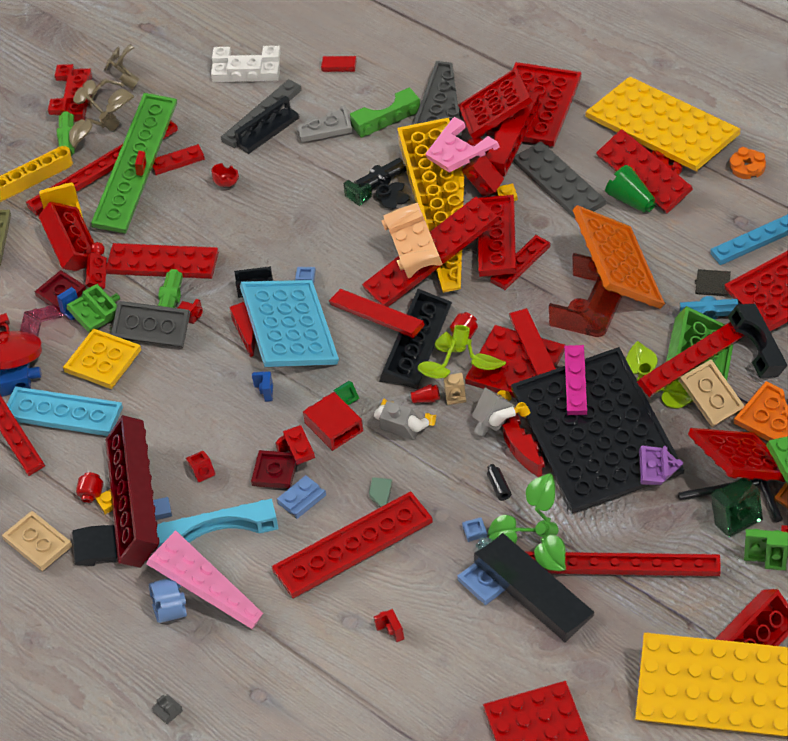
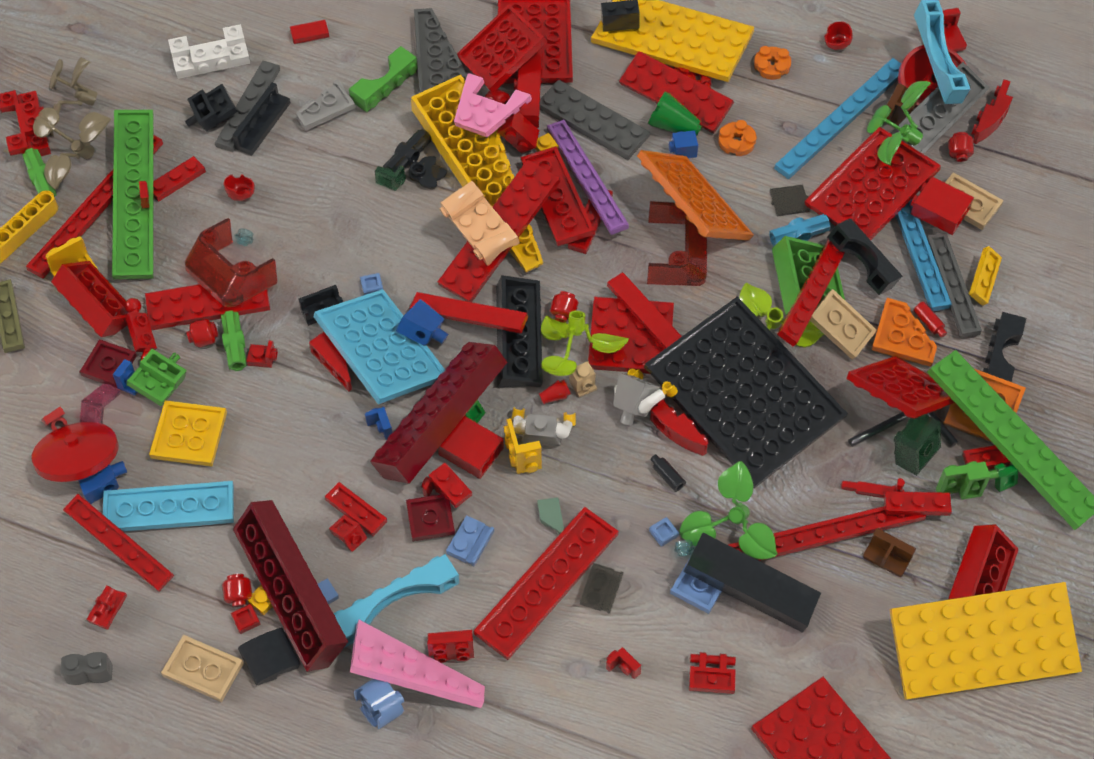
camera: 25 degrees left, 10 degrees up
dark grey plate [111,301,190,347] -> none
dark pink plate [564,345,587,415] -> none
medium lavender slope [639,445,683,485] -> none
none -> black plate [185,84,238,132]
none -> clear red windscreen [185,218,277,307]
none -> red head [186,319,218,348]
none -> red tile [231,604,261,634]
none -> clear light blue plate [234,229,253,246]
none -> red plate [325,482,387,536]
none -> dark red brick [370,342,507,484]
none -> blue torso [396,299,449,345]
none -> red bracket [427,630,474,663]
none -> yellow bracket [503,418,542,474]
none -> medium lavender tile [547,120,629,235]
none -> clear smoke plate [580,563,624,614]
none -> black piece [601,0,640,32]
none -> blue brick [669,130,698,158]
none -> red plate [689,652,736,694]
none -> orange plate [718,120,757,156]
none -> red piece [841,478,905,498]
none -> reddish brown panel [863,528,916,577]
none -> red plate [884,491,952,516]

